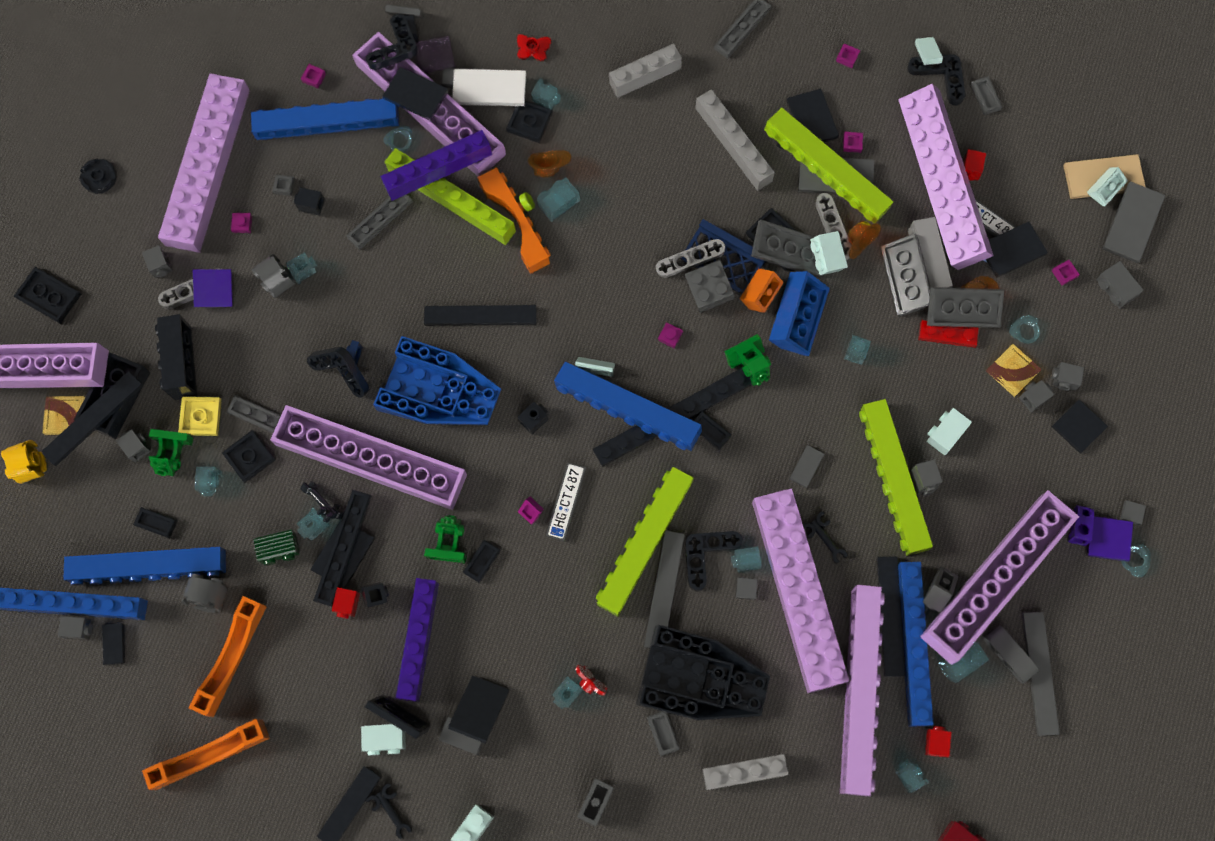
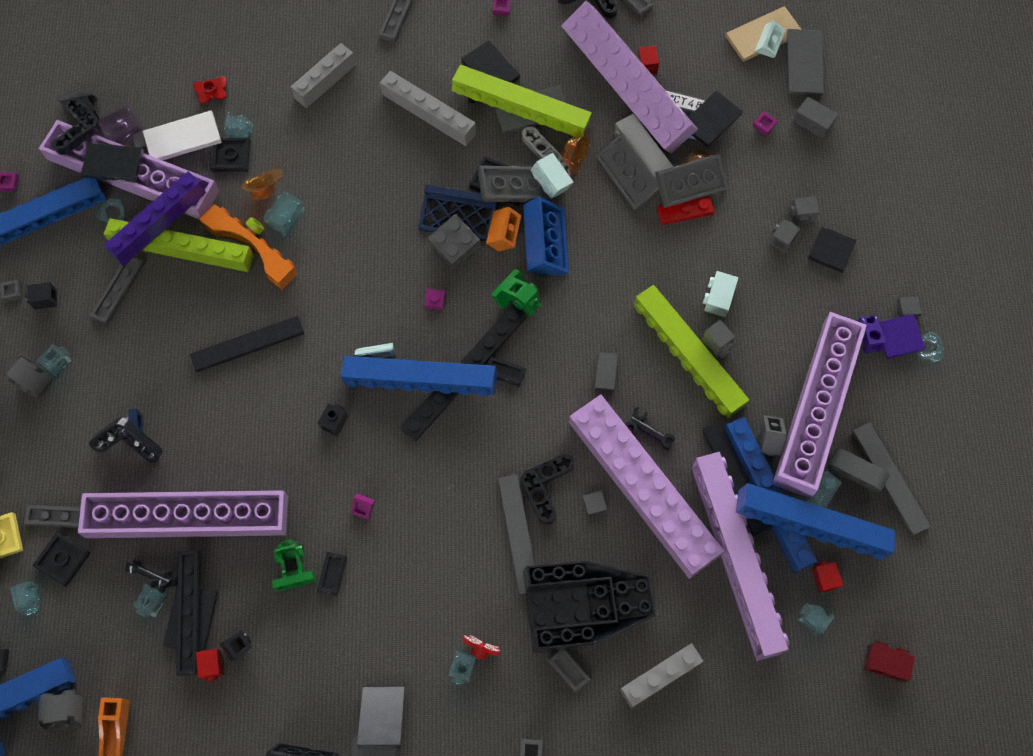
camera: 25 degrees left, 5 degrees down
dark green brick [253,529,300,566] -> none
blue wedge [373,336,501,425] -> none
dark purple brick [396,578,439,702] -> none
tile [546,462,586,542] -> none
lime brick [595,467,693,617] -> none
light grey beam [656,239,725,278] -> none
clear light blue brick [731,546,762,573] -> none
magenta plate [843,132,863,153] -> none
clear light blue brick [844,335,871,365] -> none
clear yellow tile [986,344,1042,397] -> none
clear light blue piece [1009,315,1040,344] -> none
none -> blue brick [736,483,895,559]

